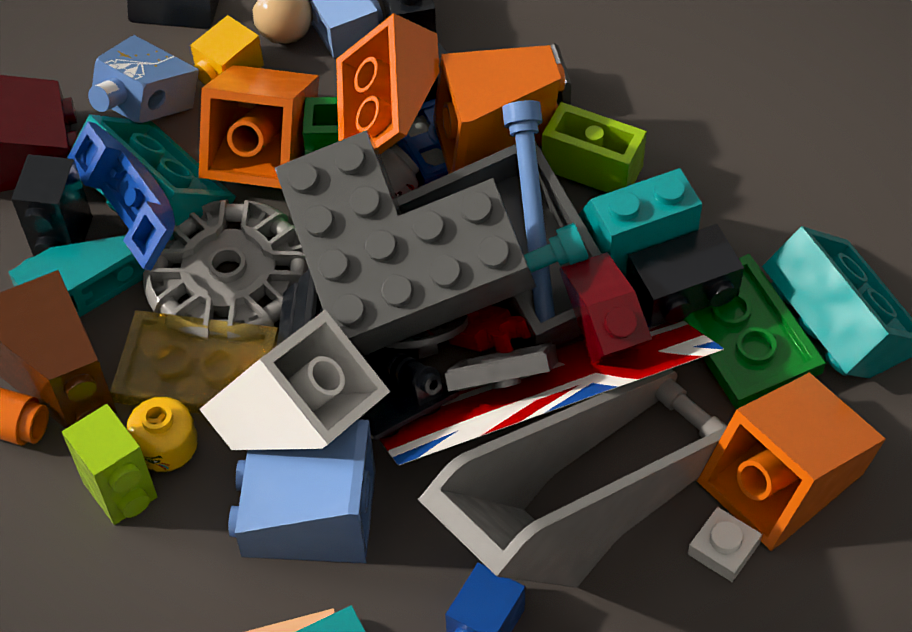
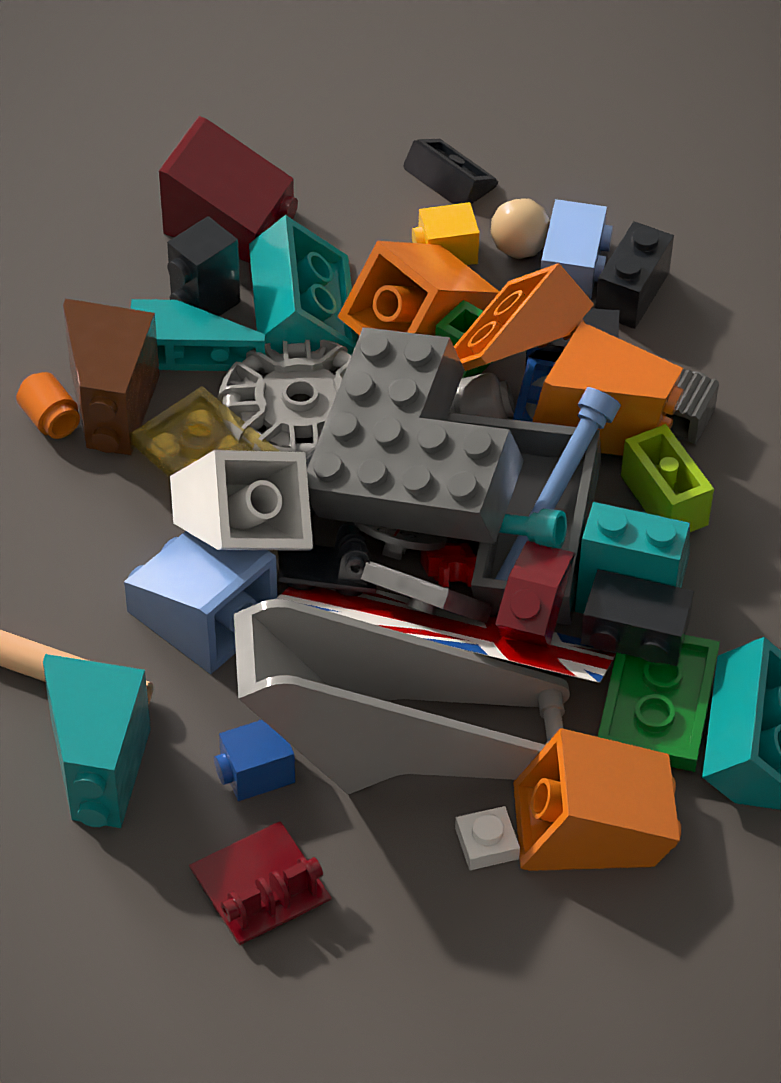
camera: 35 degrees right, 5 degrees down
lime brick [61,404,158,525] -> none
blue slope [68,121,175,271] -> none
medium blue torso [88,35,199,123] -> none
yellow head [127,397,198,472] -> none

